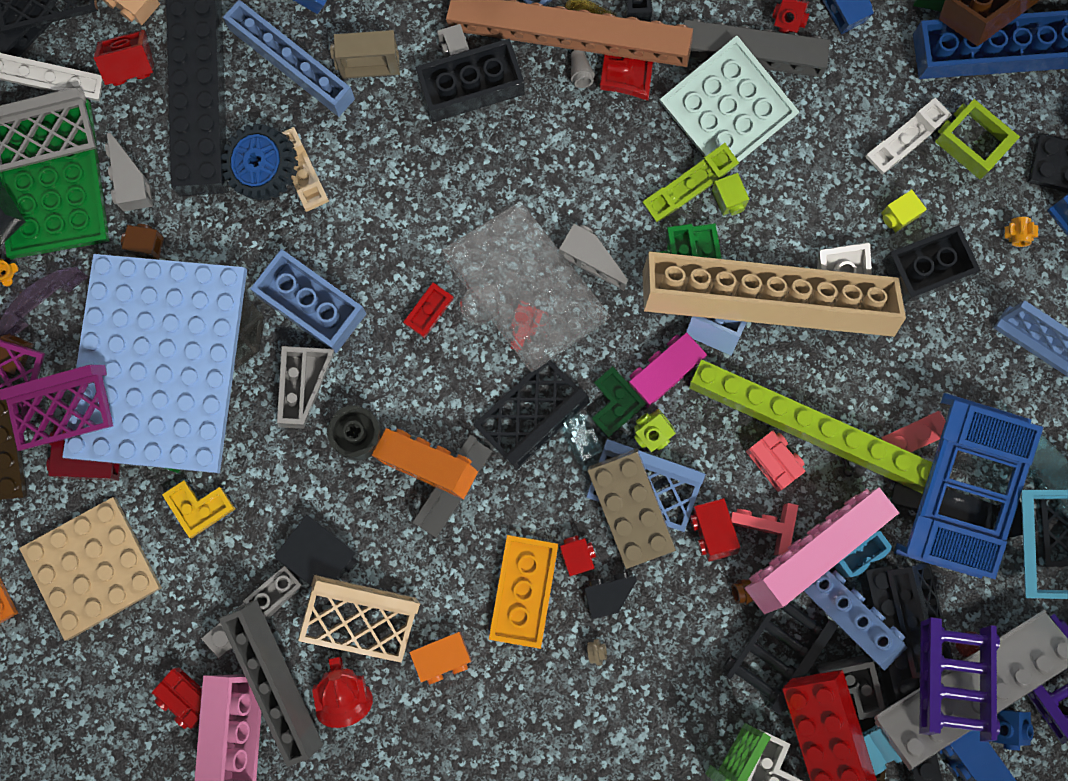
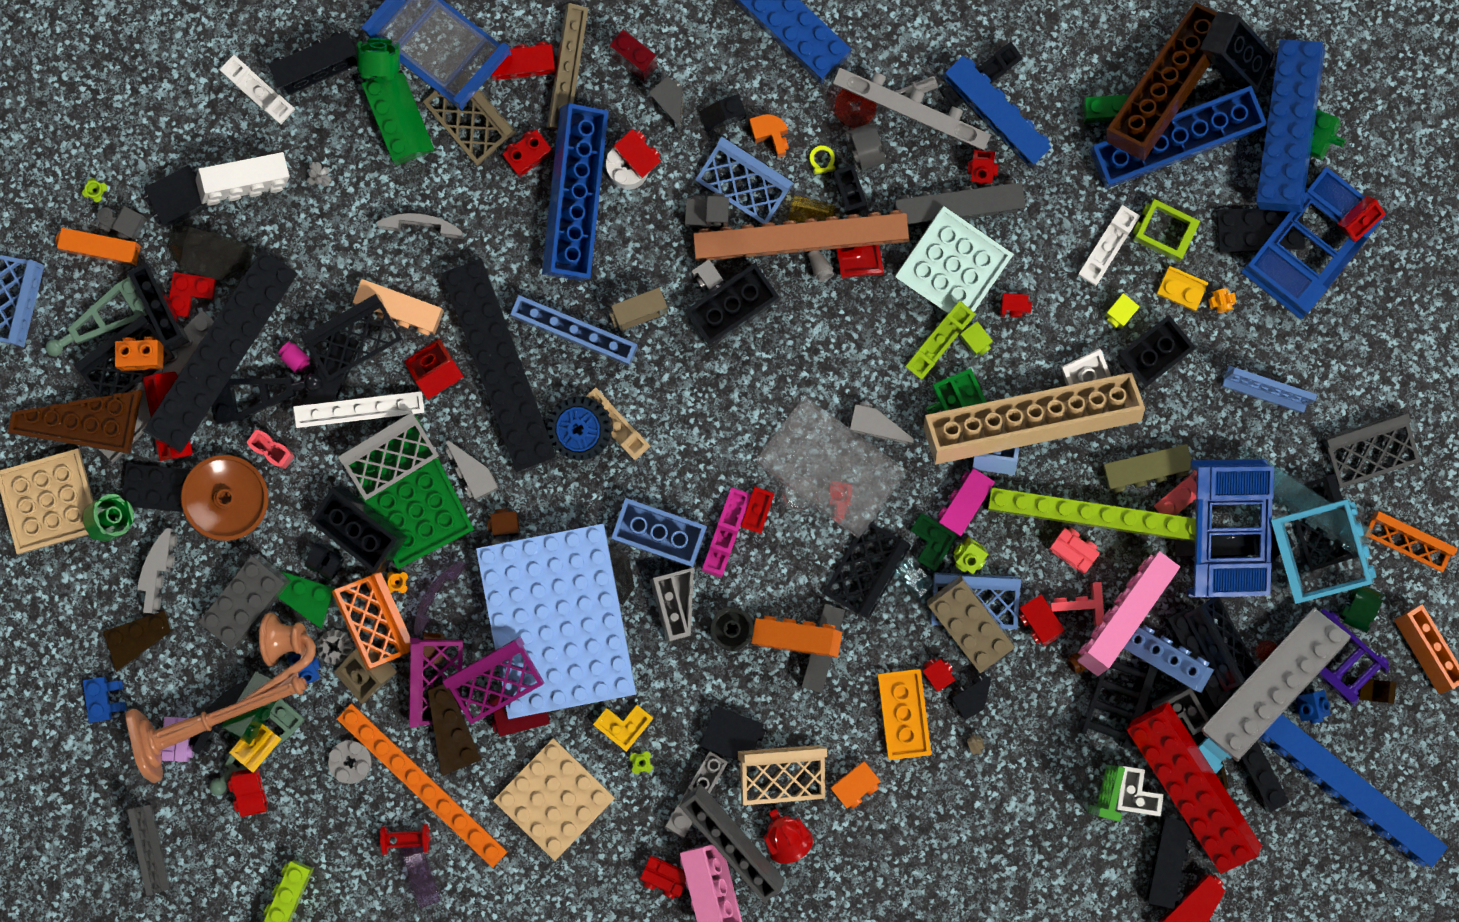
camera: 15 degrees left, 5 degrees up
dark azure brick [834,531,892,578] -> none
dark purple fence [919,618,1000,742] -> none
none -> lime plate [630,751,653,774]
none -> dark pink slope [702,487,751,578]
none -> red brick [1000,293,1032,318]
none -> olive brick [1101,444,1193,493]
none -> yellow plate [1156,266,1208,312]

